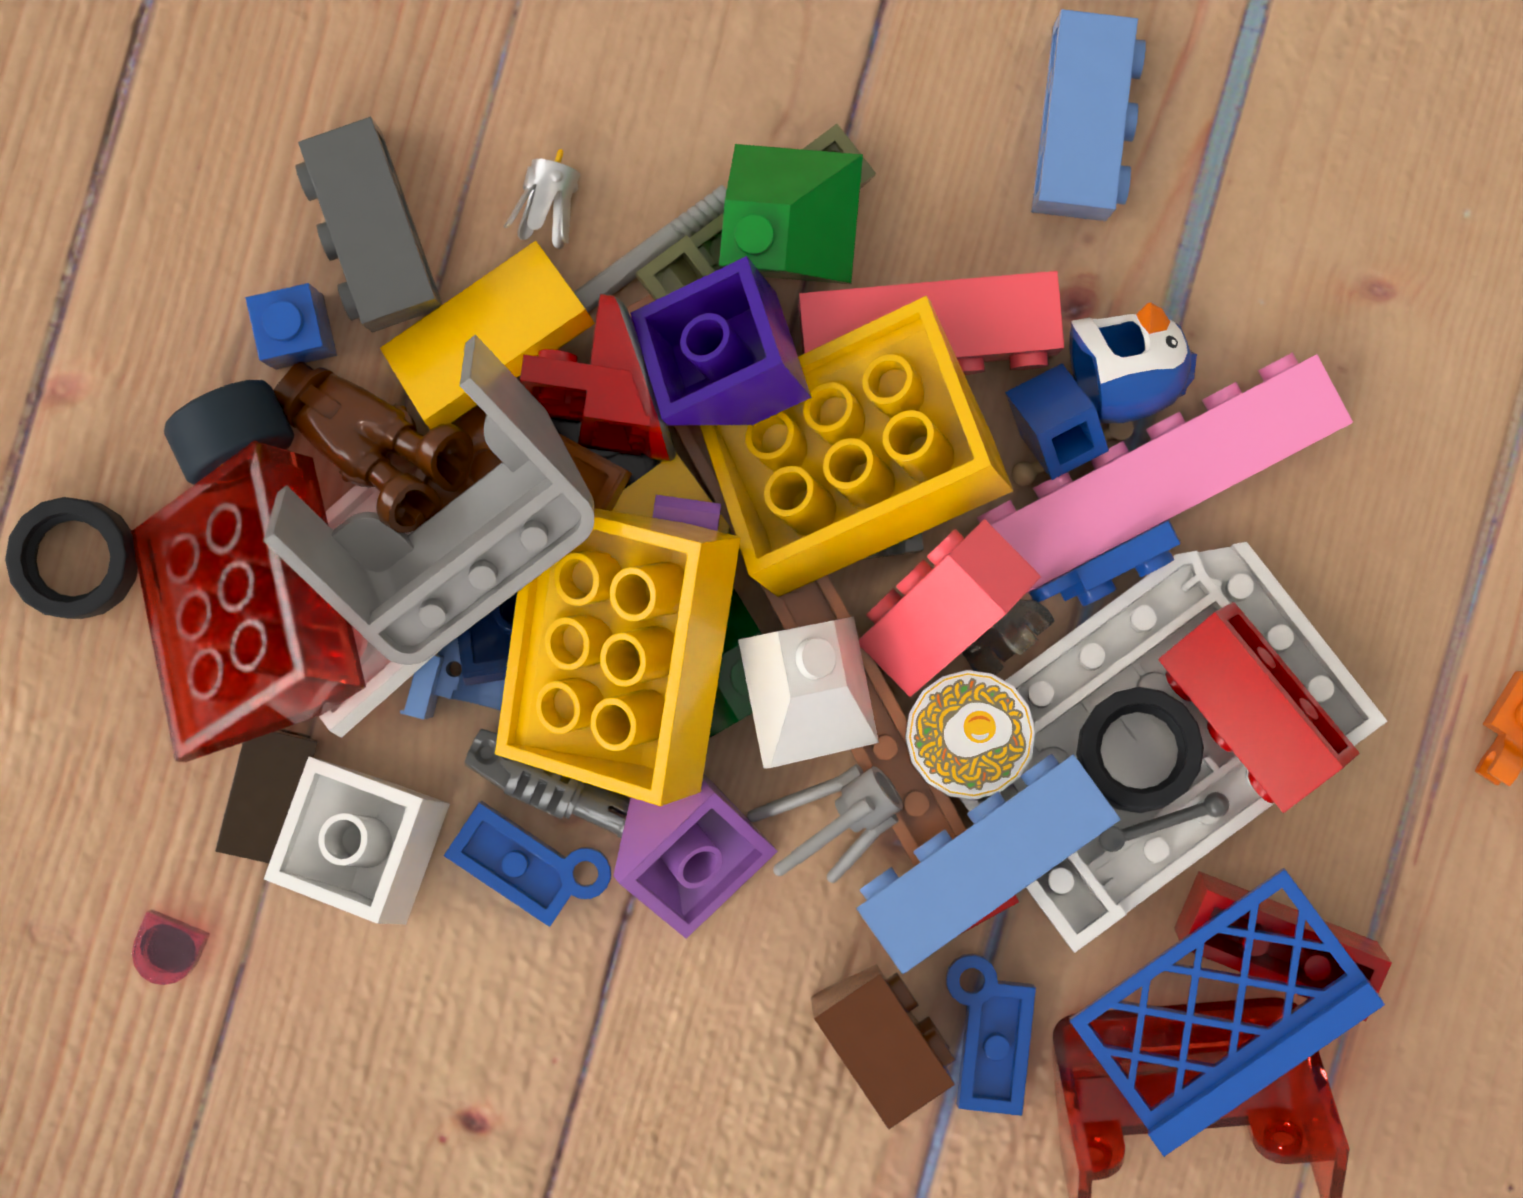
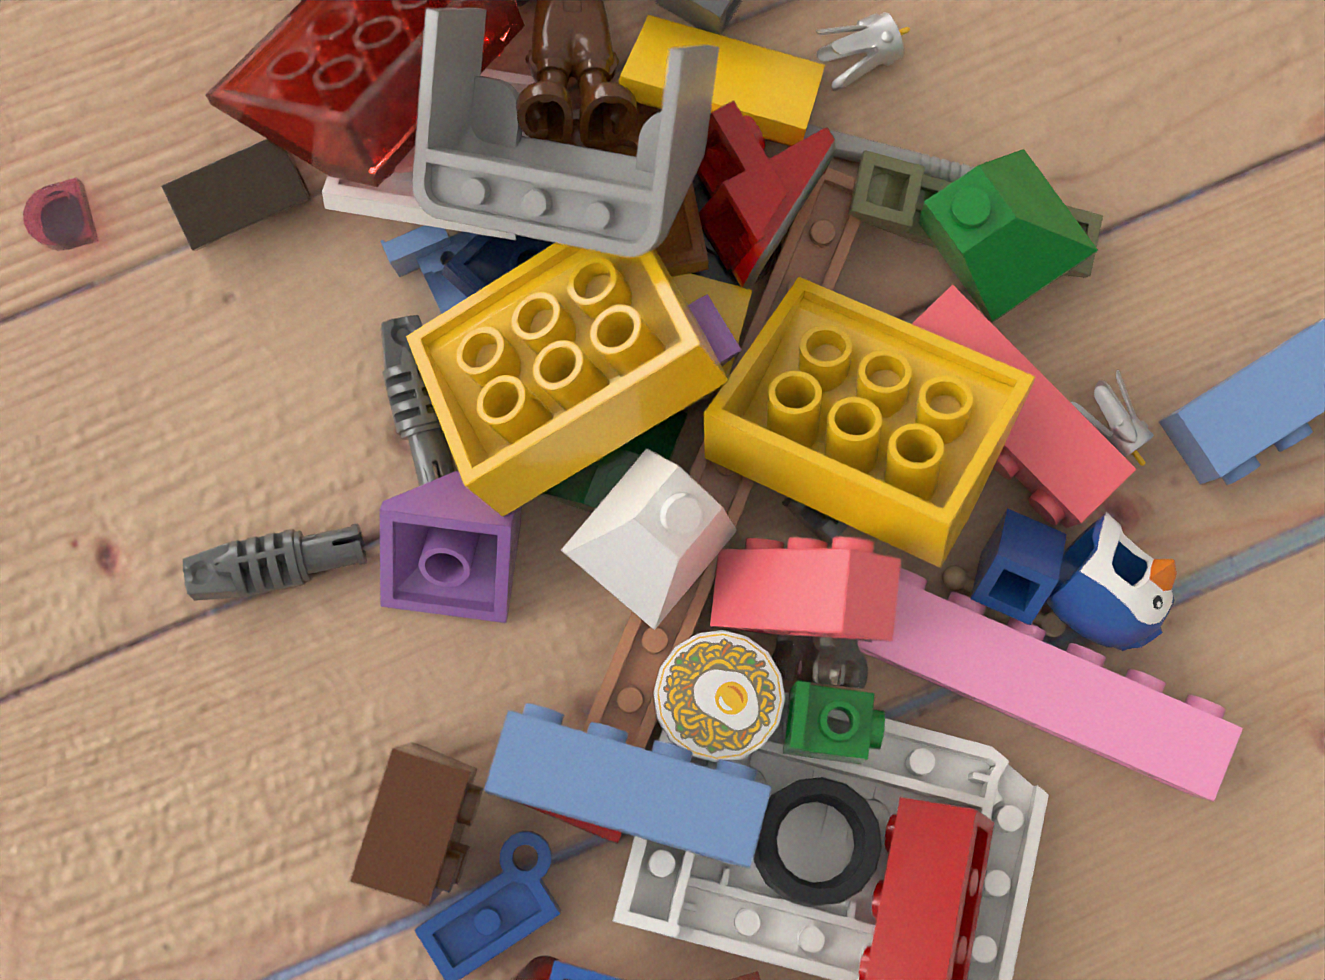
camera: 55 degrees right, 5 degrees down
white slope [264,756,450,925] -> none
blue hinge [443,801,611,927] -> none
dark purple slope [630,256,812,425] -> none
light grey plant [747,764,903,883] -> none
blue hinge [1029,519,1180,607] -> none
dark grey hinge [1099,792,1230,852] -> none
none -> dark grey hinge [183,523,367,601]
none -> green brick [783,681,885,764]
none -> flat silver piece [1070,370,1154,466]

